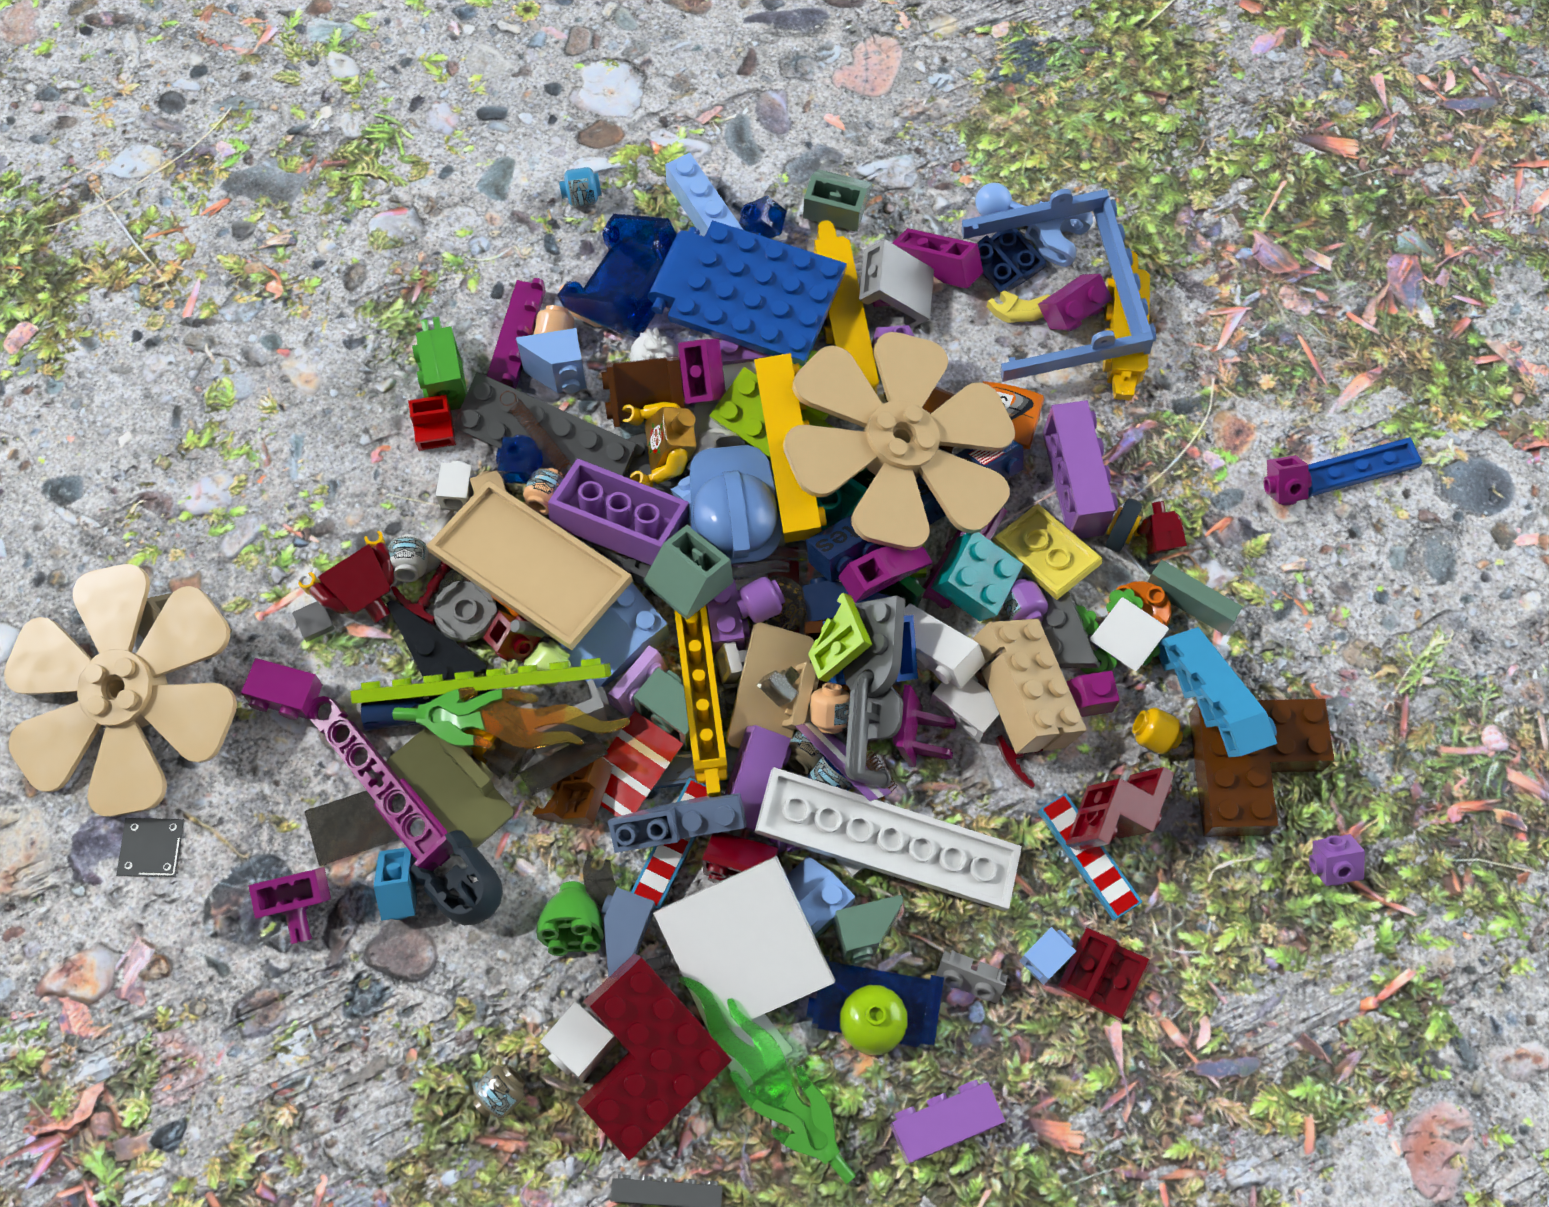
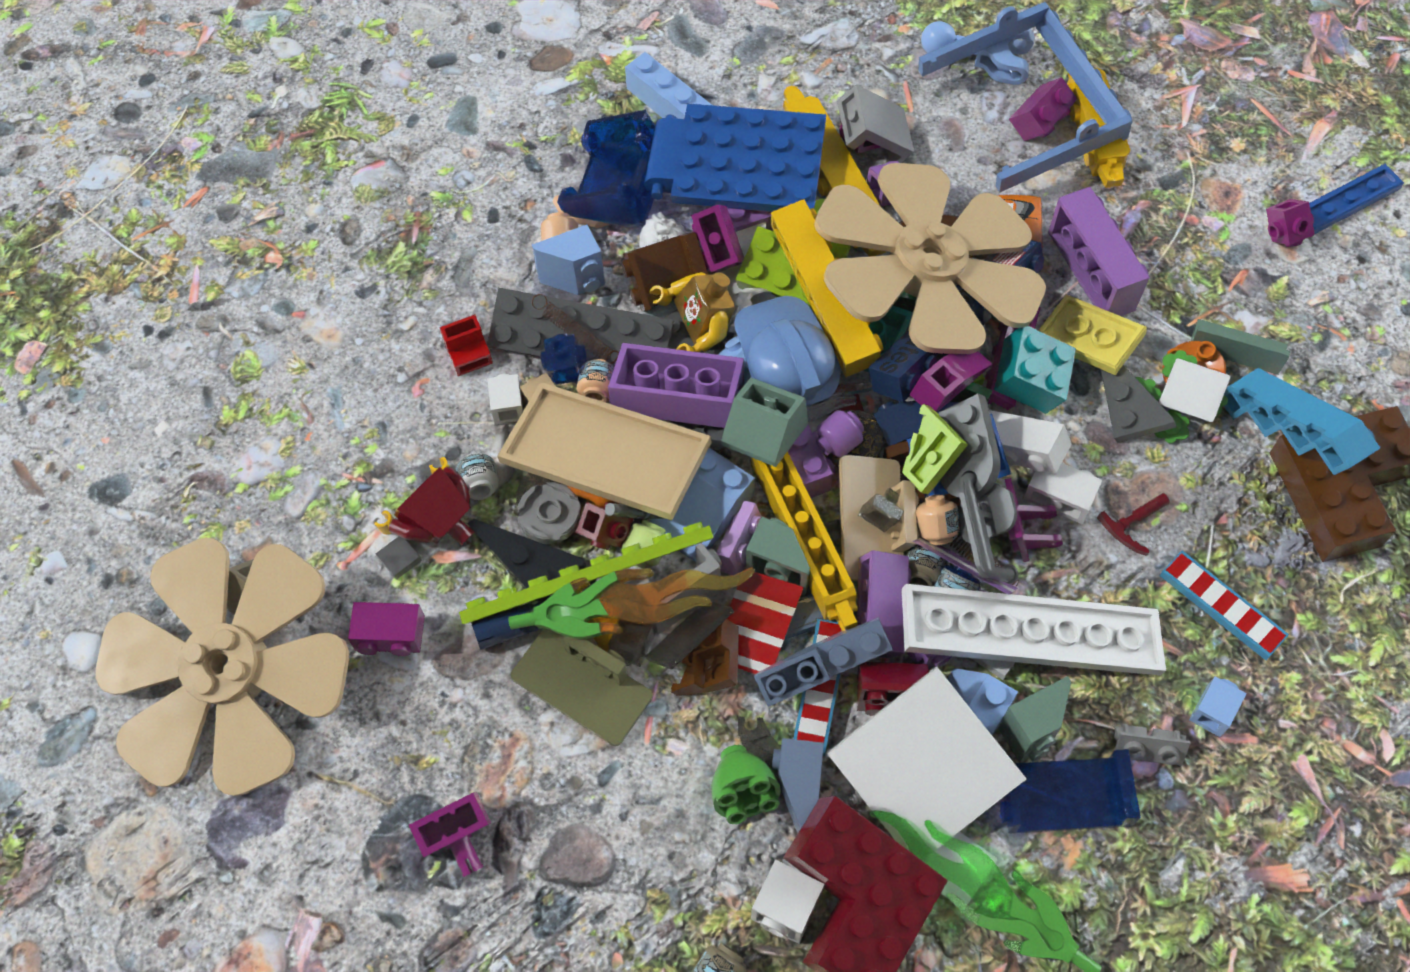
camera: 10 degrees left, 5 degrees down
dark grey sticker [116,818,184,877] -> none
clear smoke piece [304,785,400,866] -> none
piece [308,696,503,926] -> none
dark azure slope [373,847,417,921] -> none
dark red piece [391,561,451,626] -> none
bright green brick [412,316,467,410] -> none
magenta hinge [487,278,546,389] -> none
dark azure head [559,167,602,207] -> none
white tile [715,642,748,685] -> none
clear blue brick [739,195,787,239] -> none
sand green slope [803,169,873,232] -> none
lime cylinder [840,985,907,1055] -> none
medium lavender brick [890,1079,1006,1165] -> none
magenta slope [892,228,983,289] -> none
tan piece [972,619,1087,754] -> none
dark blue slope [977,228,1047,293] -> none
light yellow piece [986,290,1050,323] -> none
medium lavender head [1003,579,1048,622] -> none
dark red slope [1058,927,1150,1022] -> none
magenta slope [1066,671,1120,717] -> none
dark red bracket [1066,767,1174,850] -> none
black wheel [1105,498,1143,553] -> none
yellow head [1132,707,1183,754] -> none
dark red piece [1134,501,1187,555] -> none

